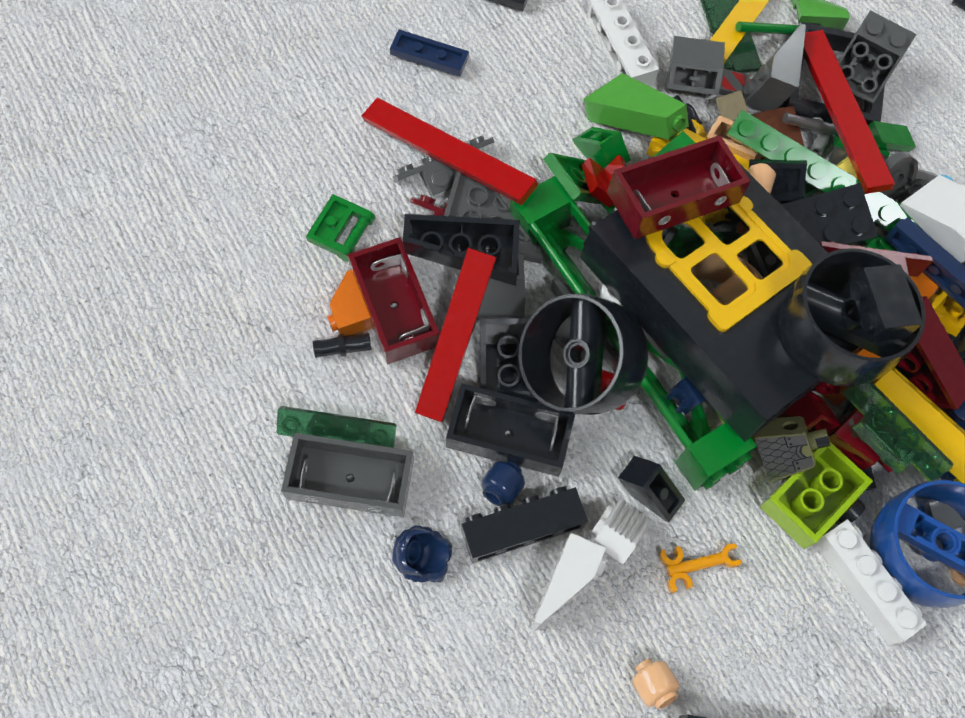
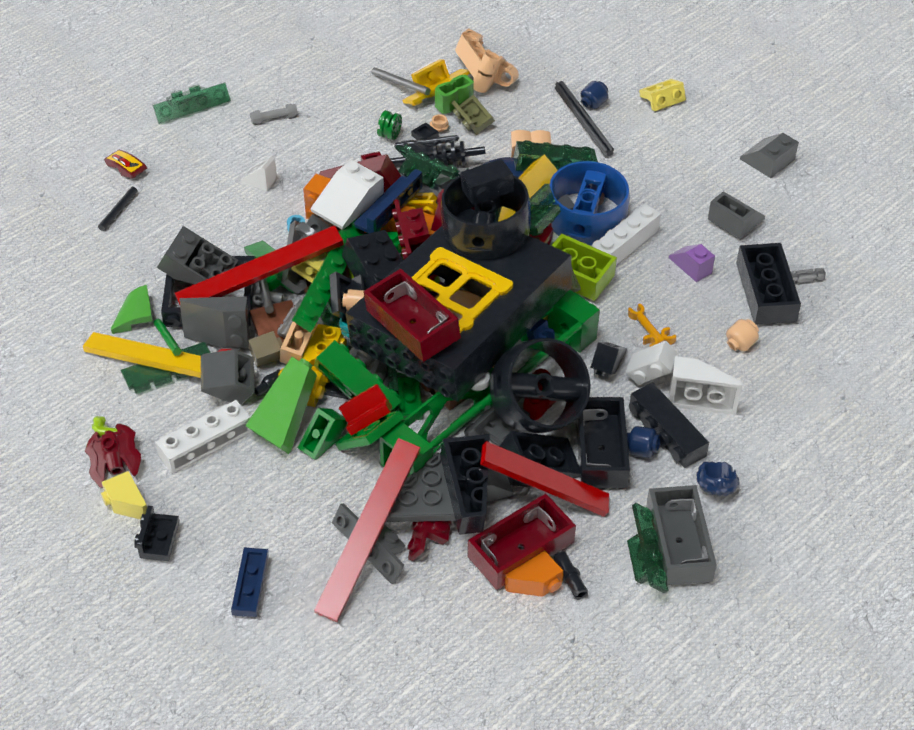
camera: 100 degrees left, 20 degrees down
green plate [306,194,376,262] -> none
none -> medium lavender slope [669,244,715,282]

